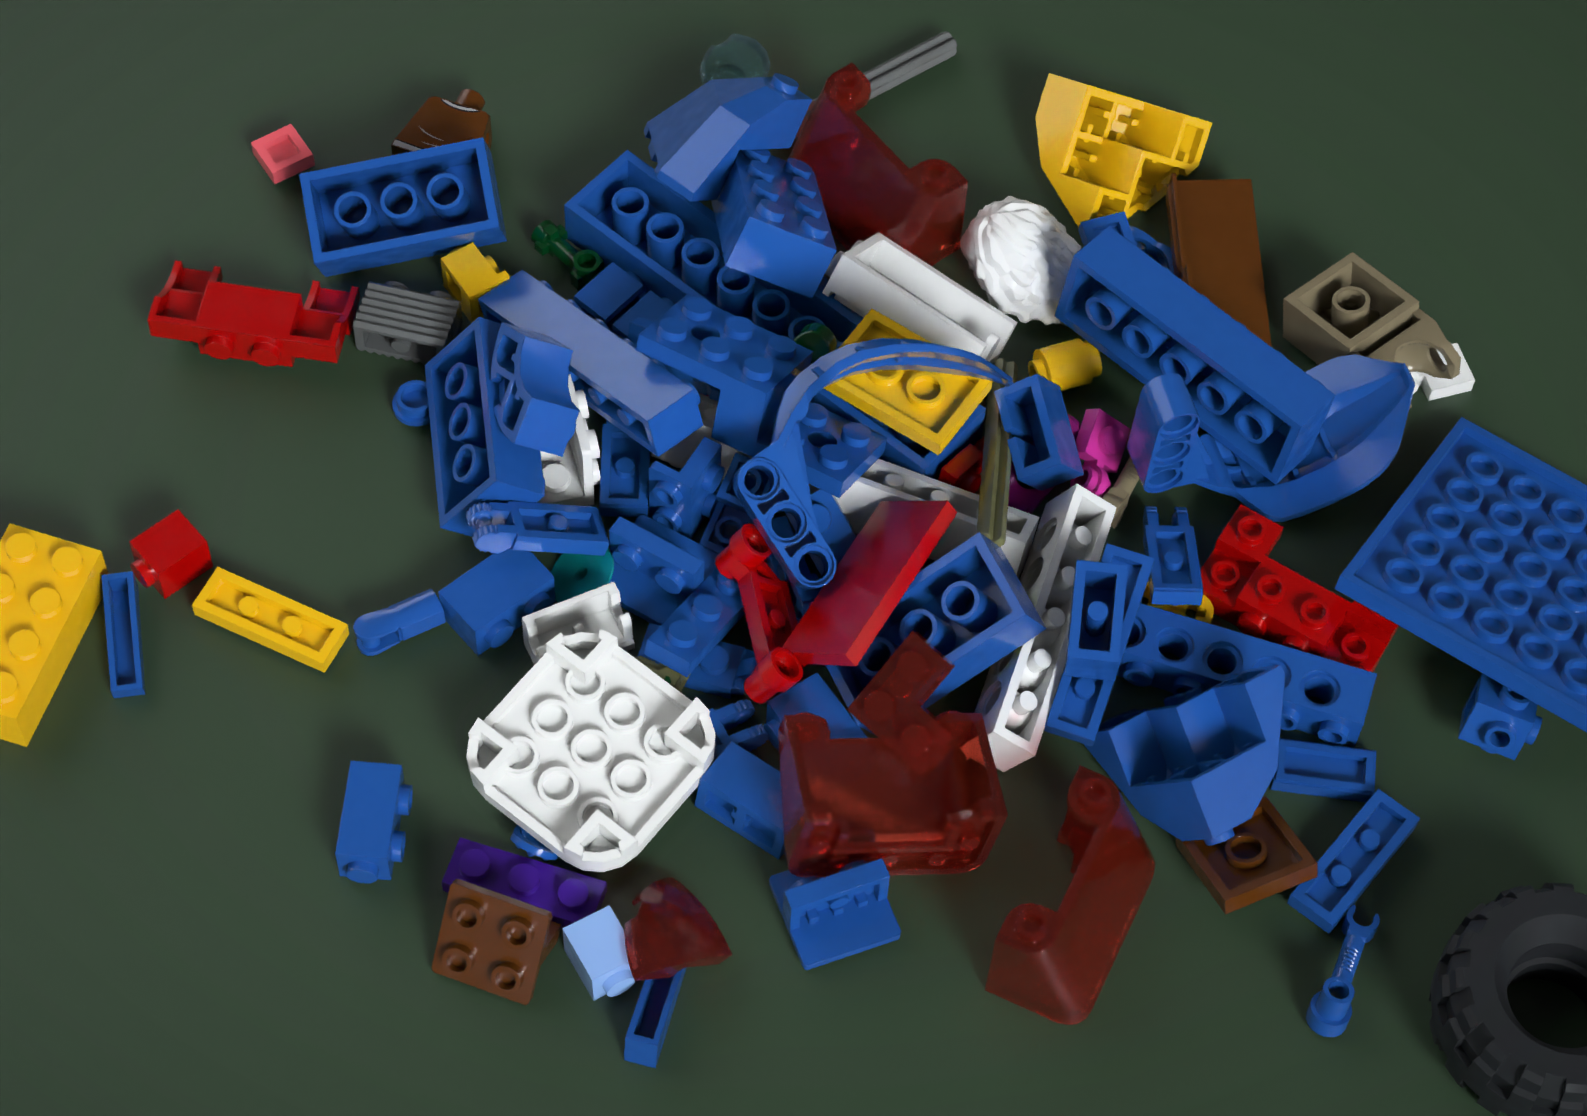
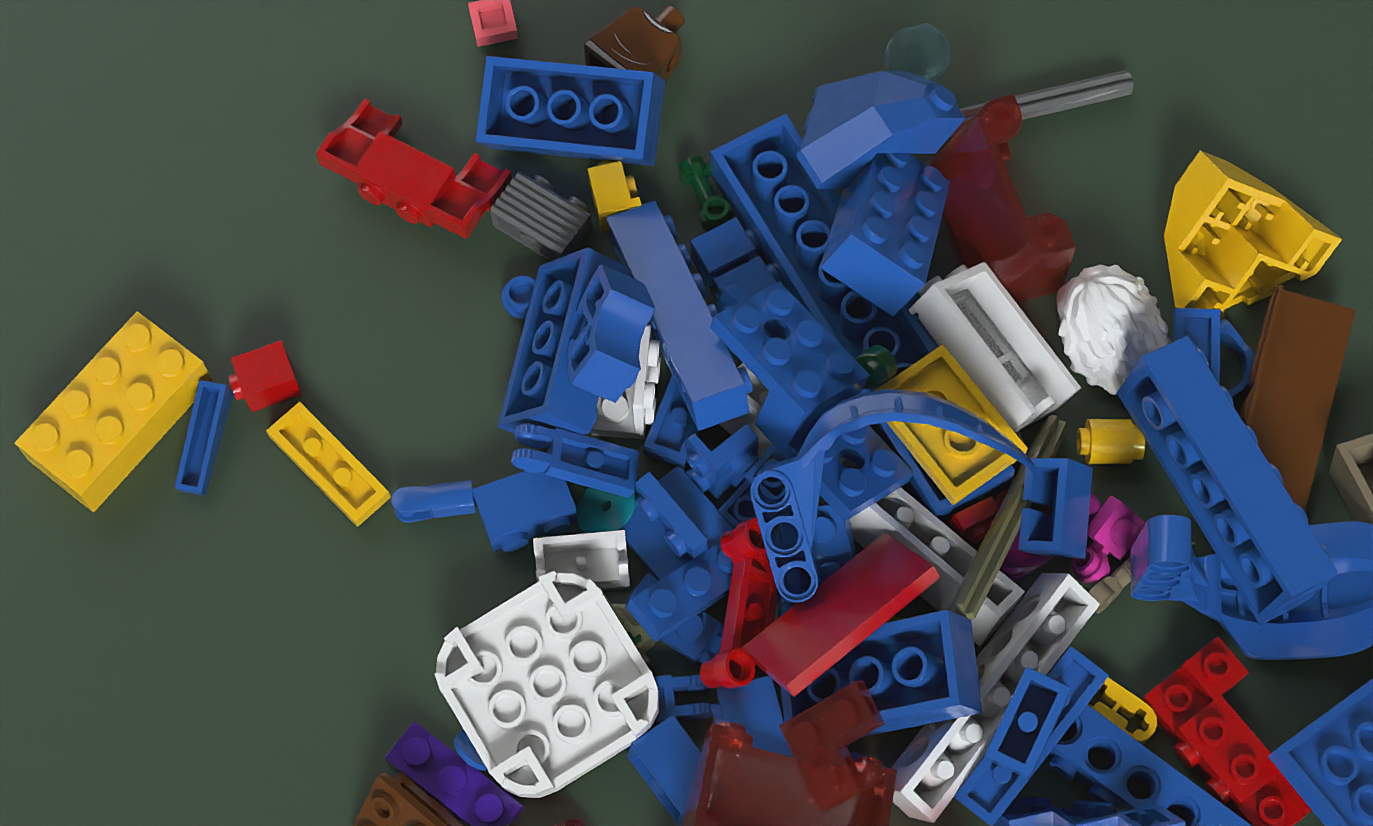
camera: 25 degrees right, 10 degrees up
blue brick [335,760,413,884] -> none
blue hinge [1143,506,1203,606] -> none

